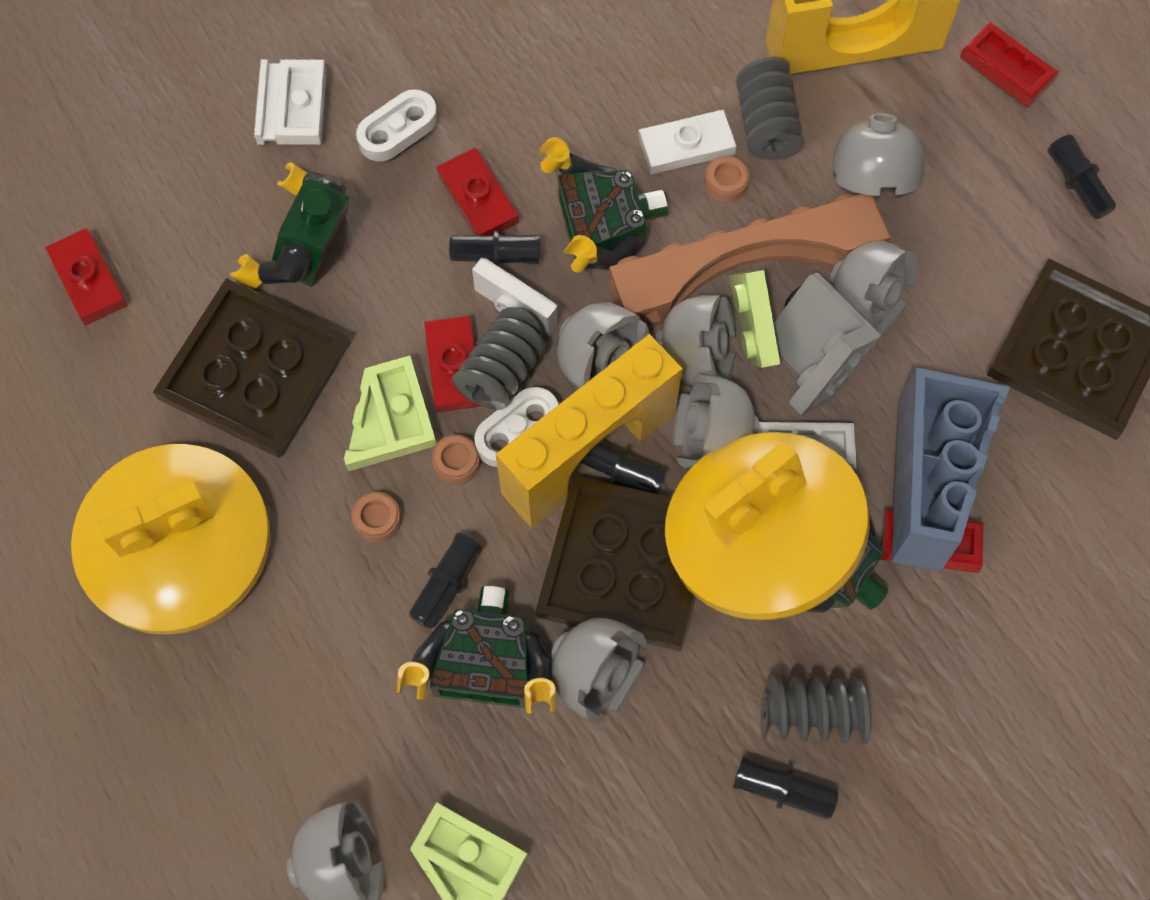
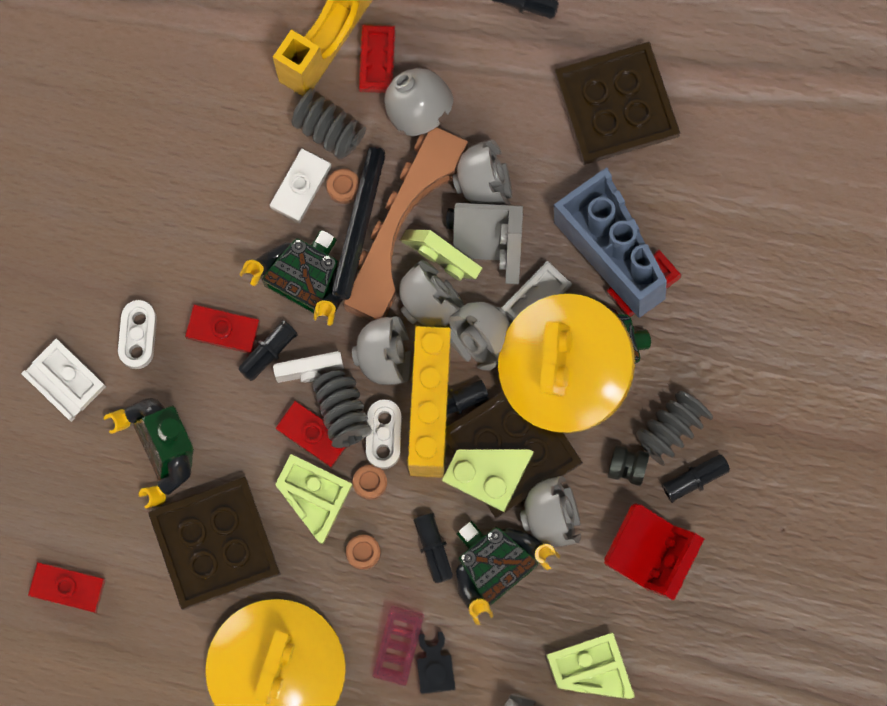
camera: 45 degrees left, 10 degrees up
none -> black axle [332,146,385,300]
none -> red plate [359,25,396,93]
none -> clear pink slope [373,606,425,686]
none -> black plate [417,631,456,695]
none -> yellowish green wing [442,449,534,512]
none -> red bracket [604,503,704,601]
none -> pearl dark grey wheel [607,444,649,486]

